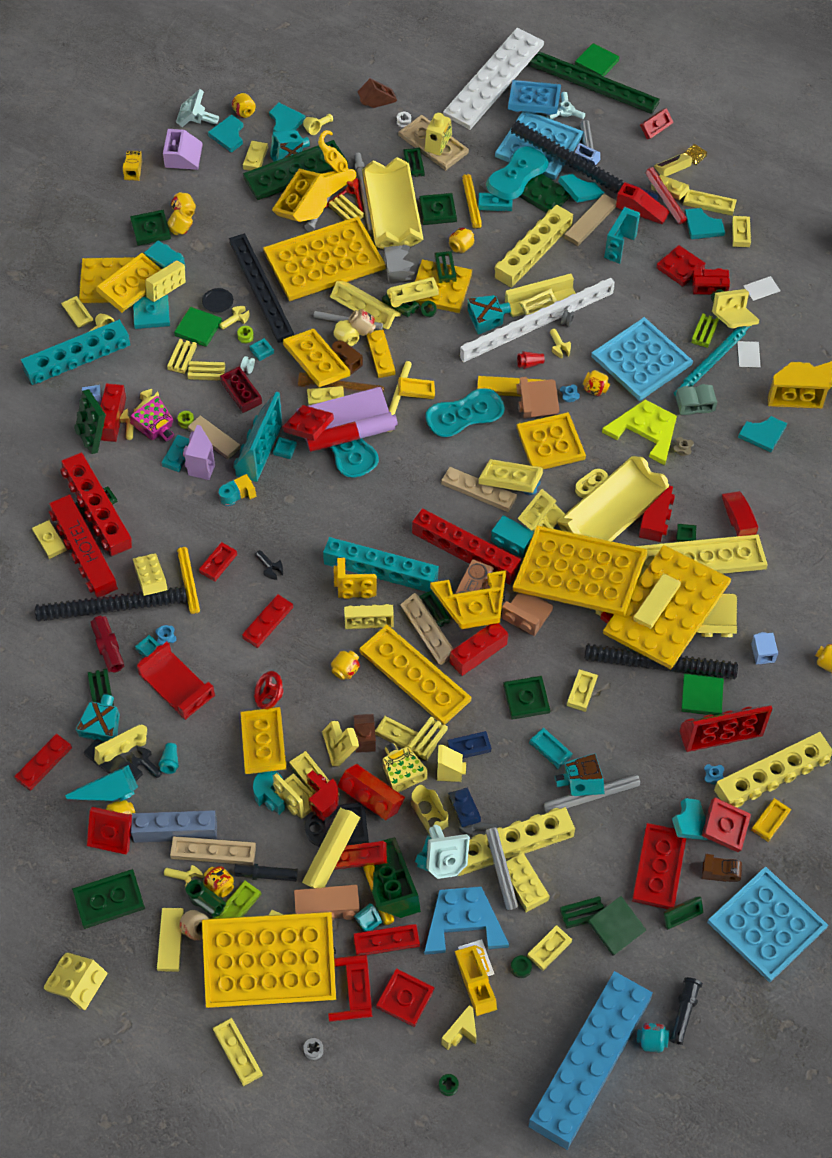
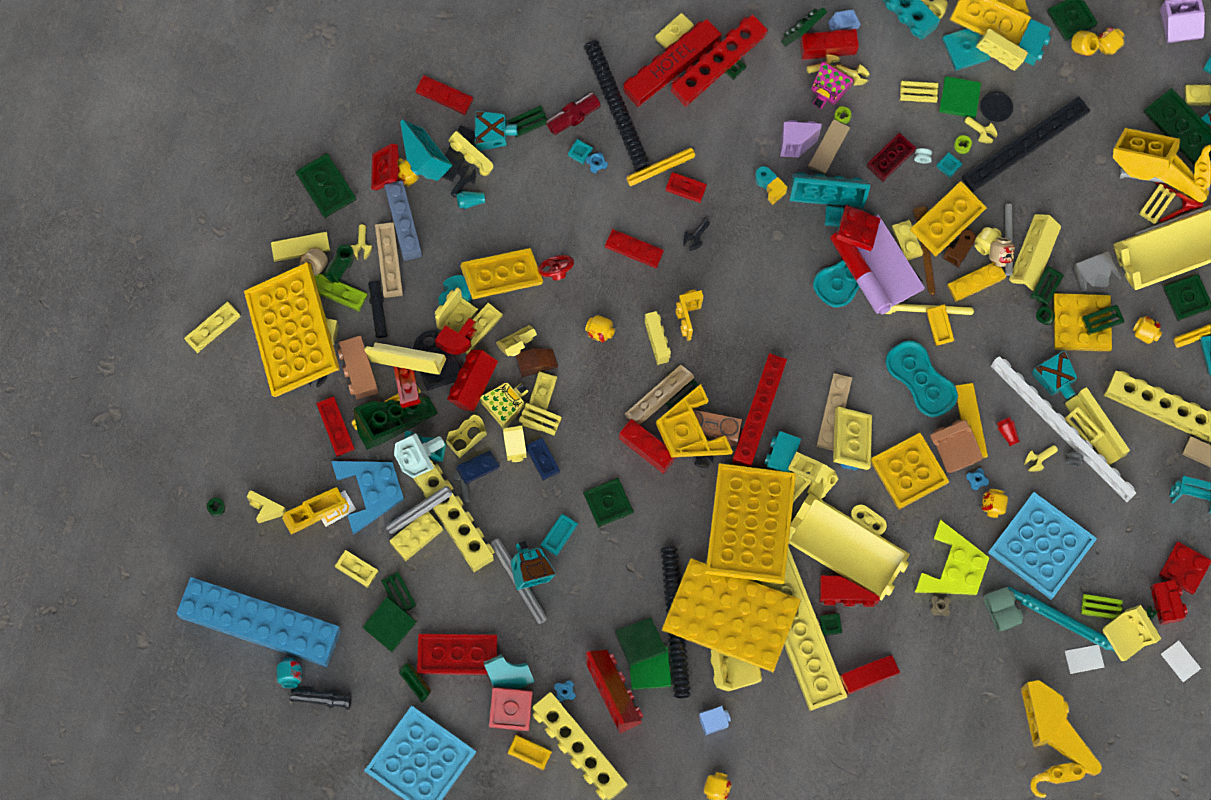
camera: 75 degrees right, 15 degrees up
light yellow bracket [44,953,108,1010] -> none
light yellow piece [133,553,167,596] -> none
red panel [137,642,215,720] -> none
teal plate [161,435,190,472] -> none
light yellow tile [187,361,225,380] -> none
yellow head [203,866,234,898] -> none
yellow plate [263,216,386,301] -> none
light grey bush [304,1038,323,1060] -> none
teal brick [323,537,439,592] -> none
red plate [328,954,373,1022] -> none
teal tile [354,903,383,932] -> none
yellow plate [359,625,471,726] -> none
red plate [376,968,435,1027] -> none
light yellow plate [387,277,439,307] -> none
nougat bracket [501,592,553,636] -> none
dark green tile [510,955,532,978] -> none
light yellow plate [567,669,598,712] -> none
light yellow tile [634,573,681,629] -> none
reddish brown leg [702,853,742,882] -> none
teal tile [738,416,787,453] -> none
none -> dark green tile [615,618,666,666]

